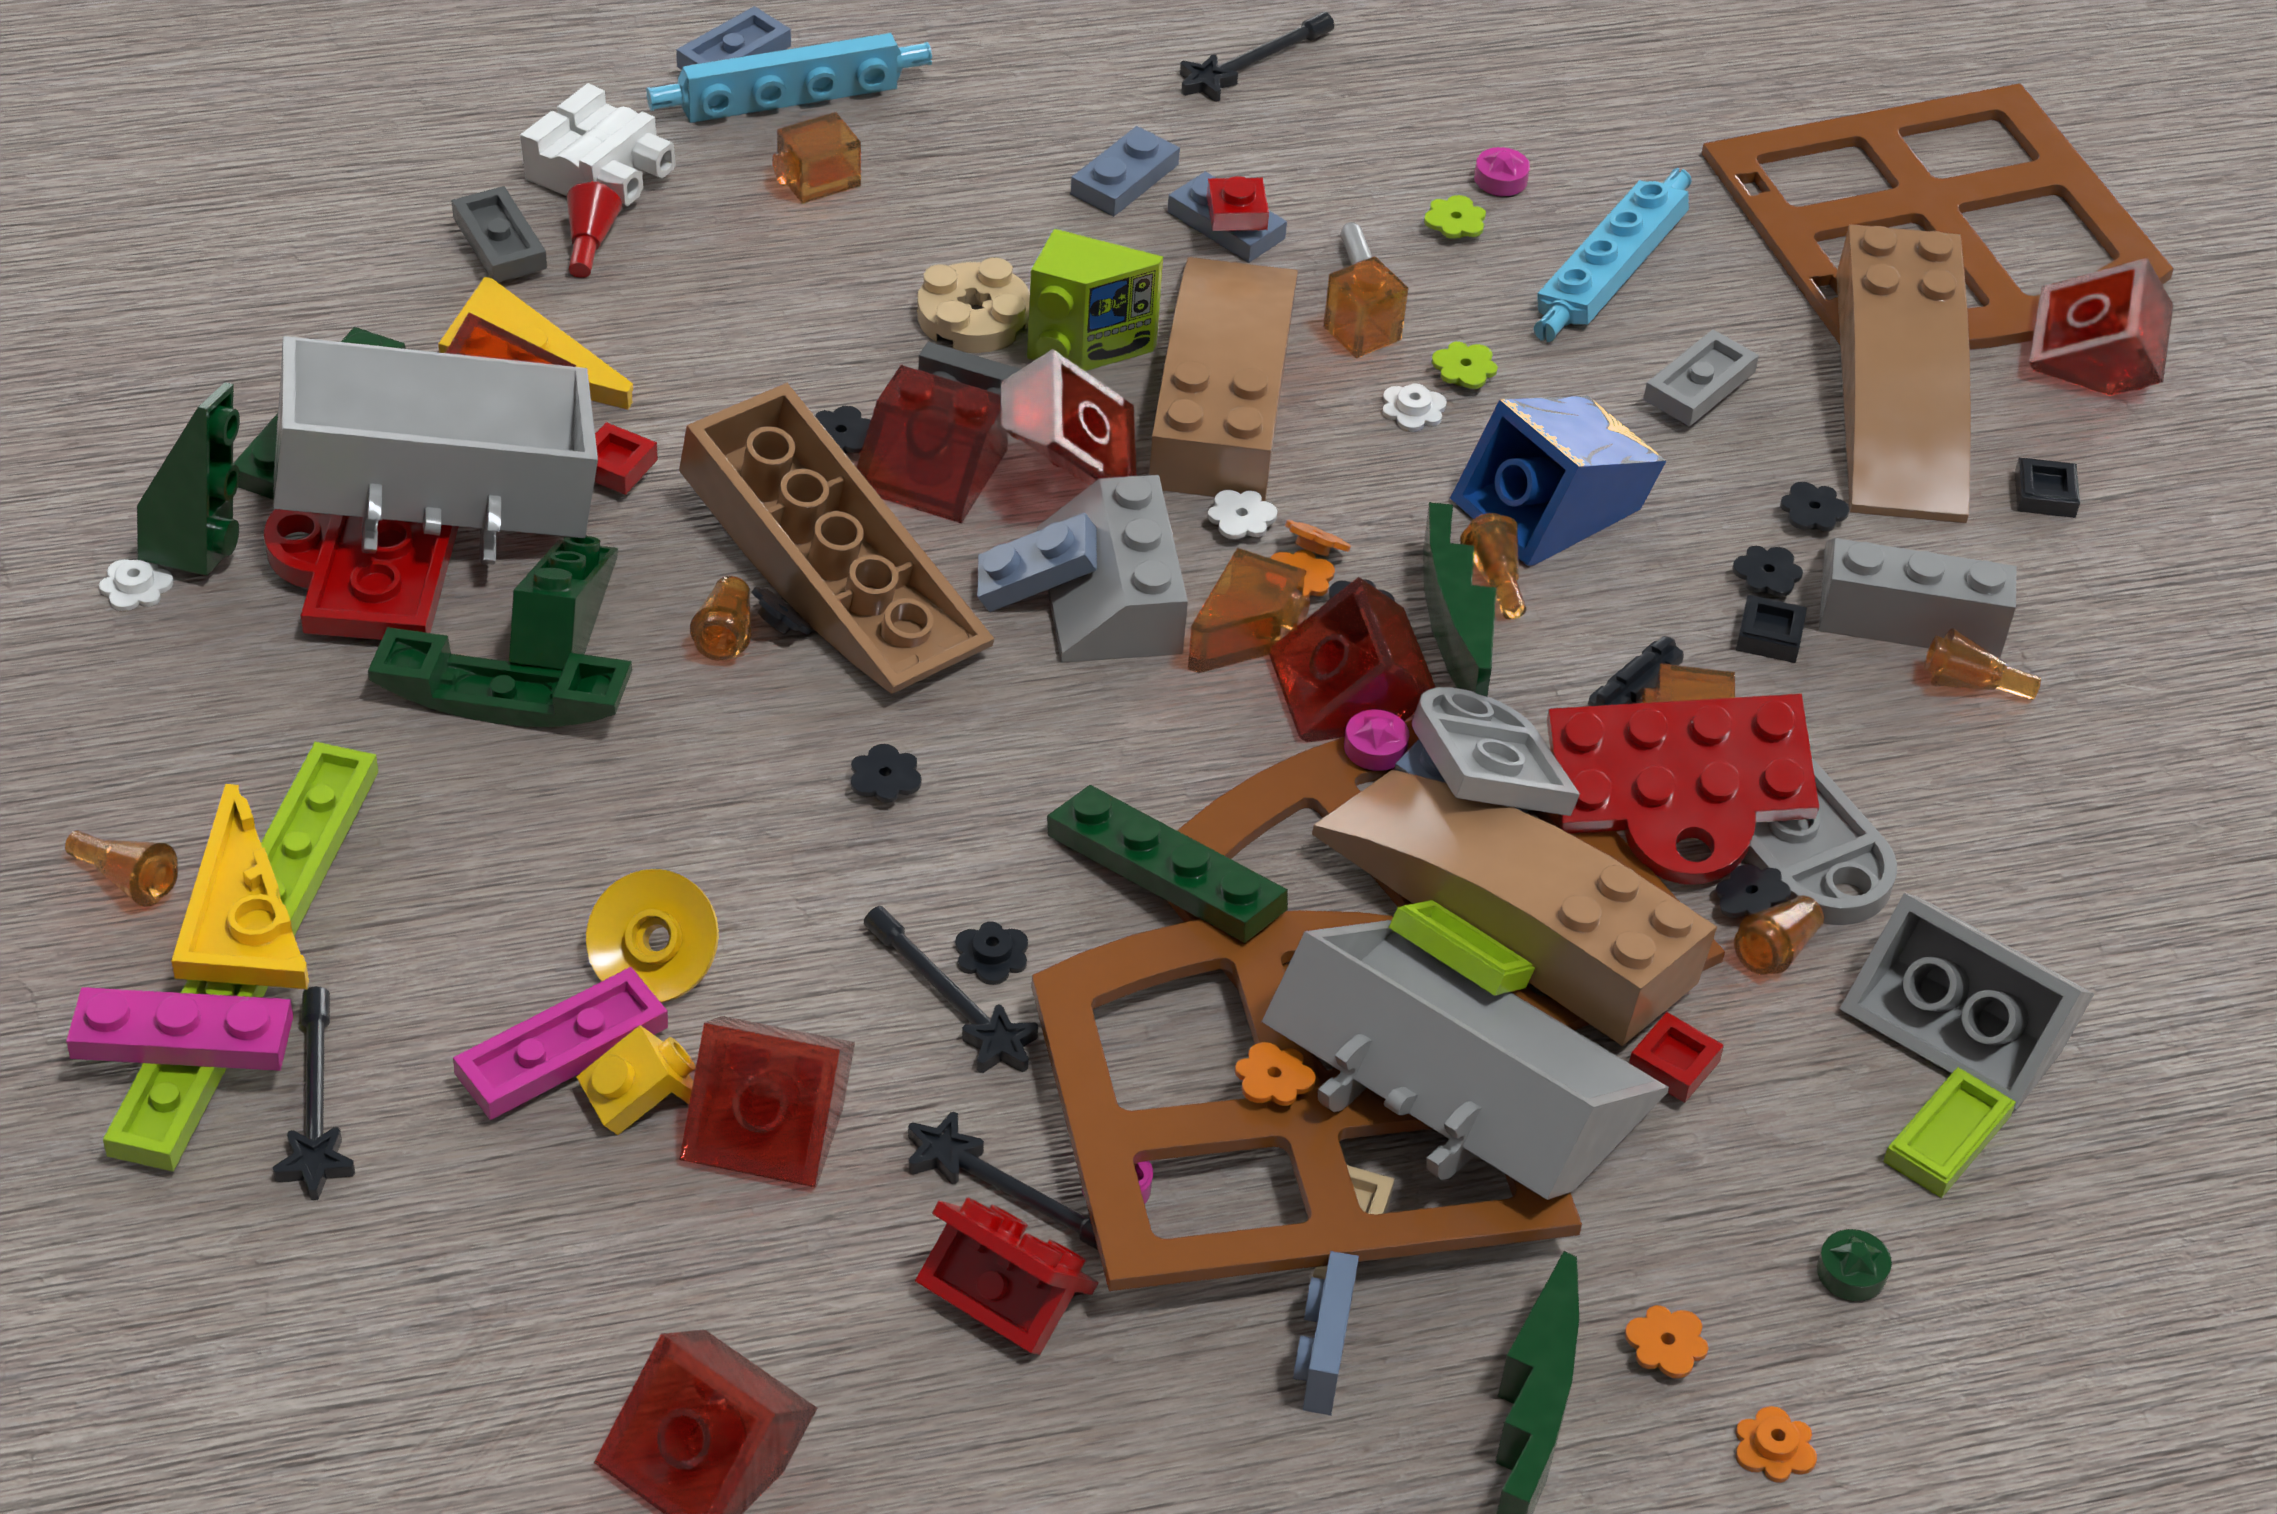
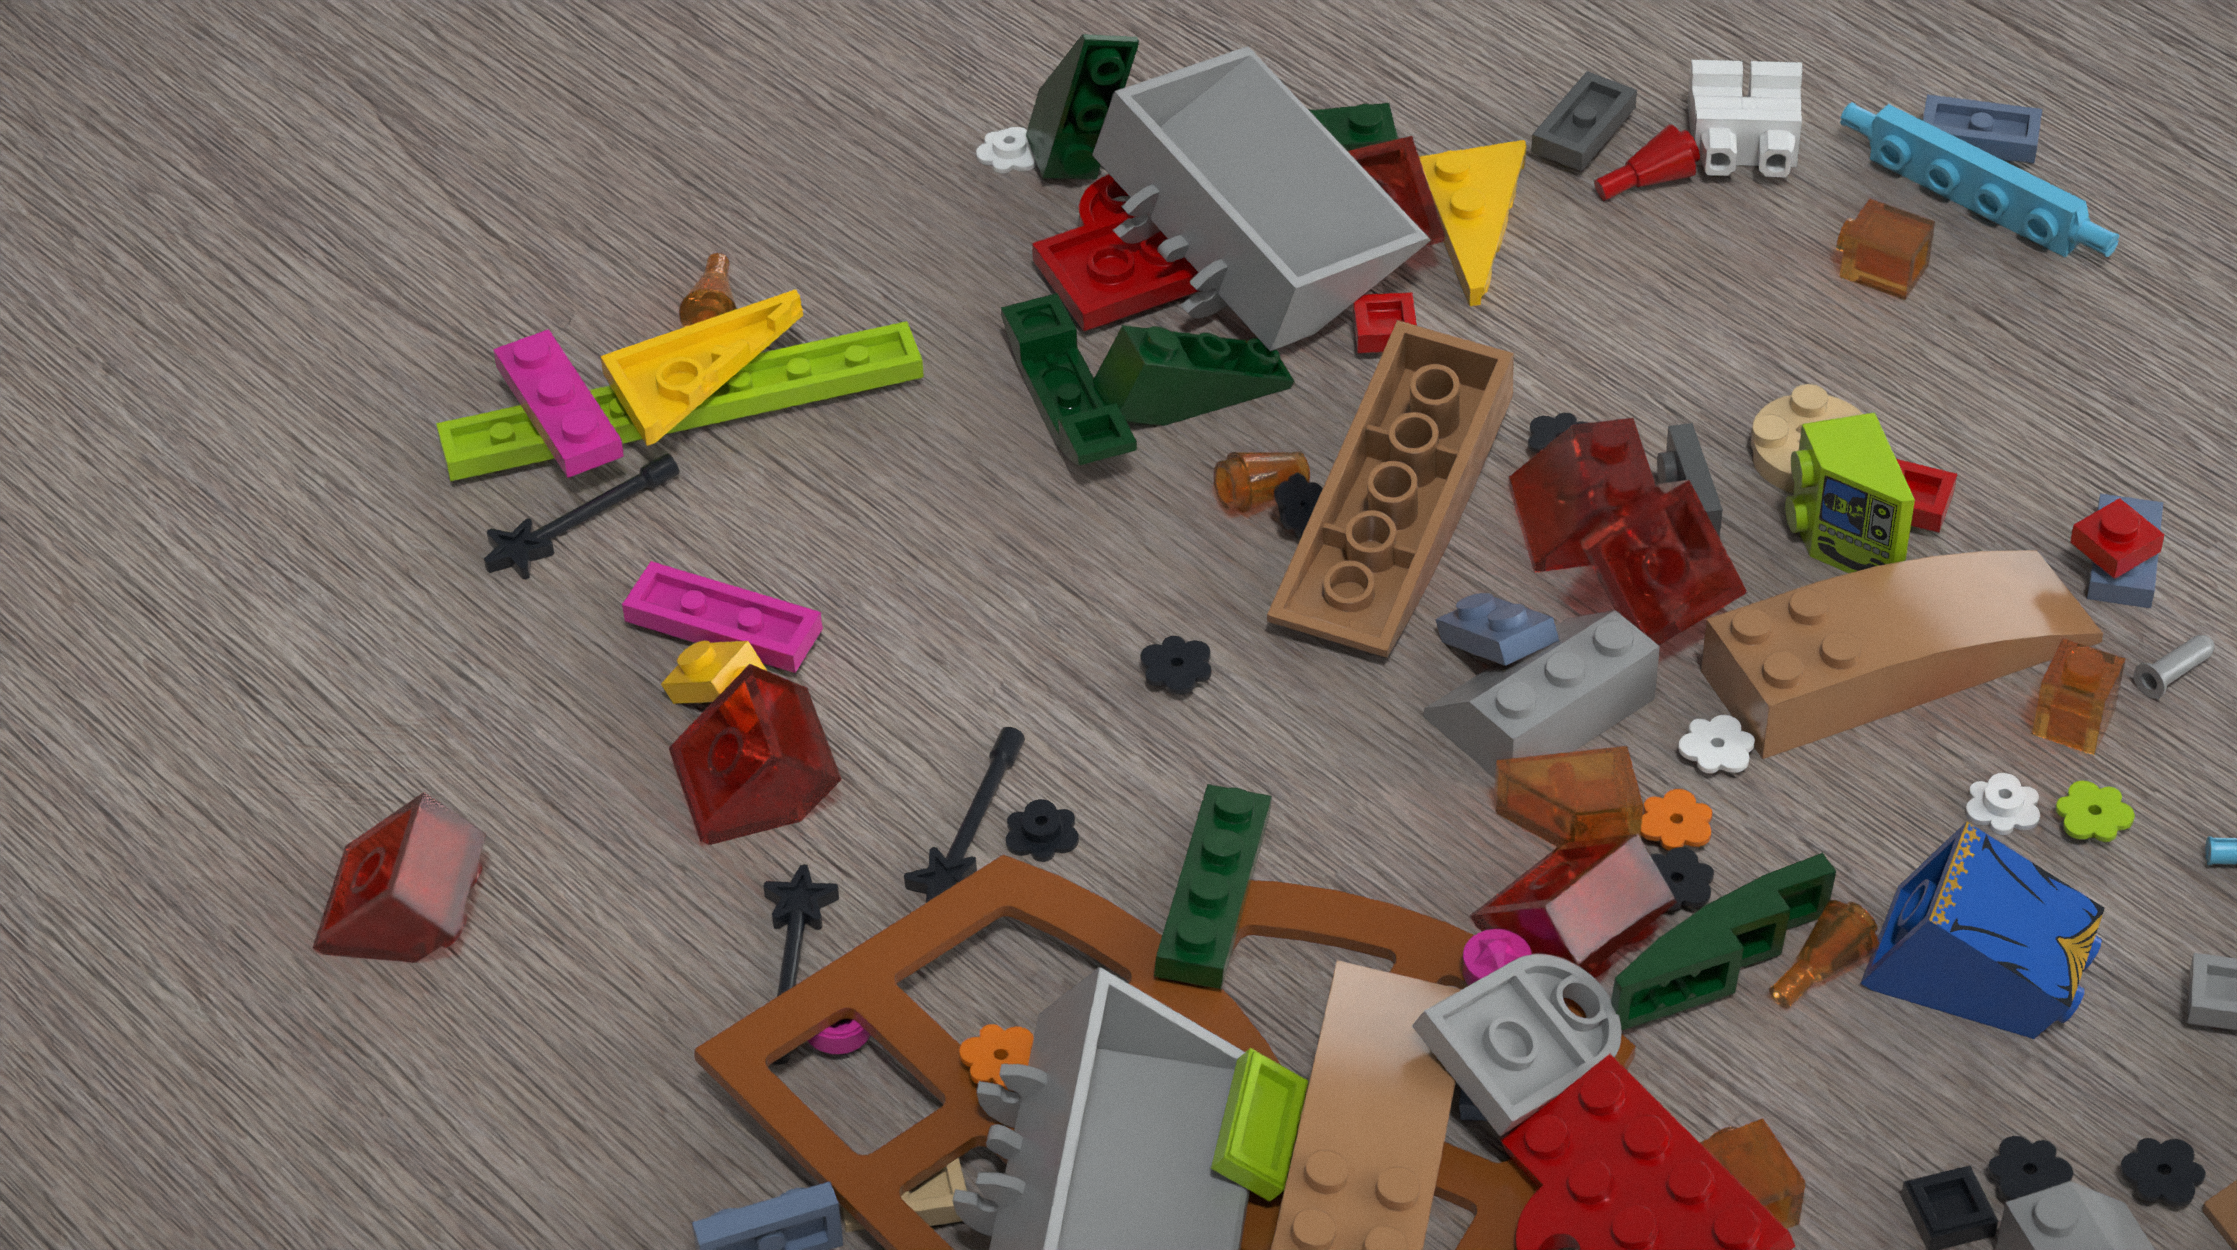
camera: 65 degrees right, 0 degrees up
yellow dish [586,869,719,1003] -> none
red bracket [915,1197,1099,1355] -> none
sand blue plate [1070,126,1180,217] -> none
orange plant [1285,520,1351,556] -> none
black axle [1588,636,1684,706] -> none

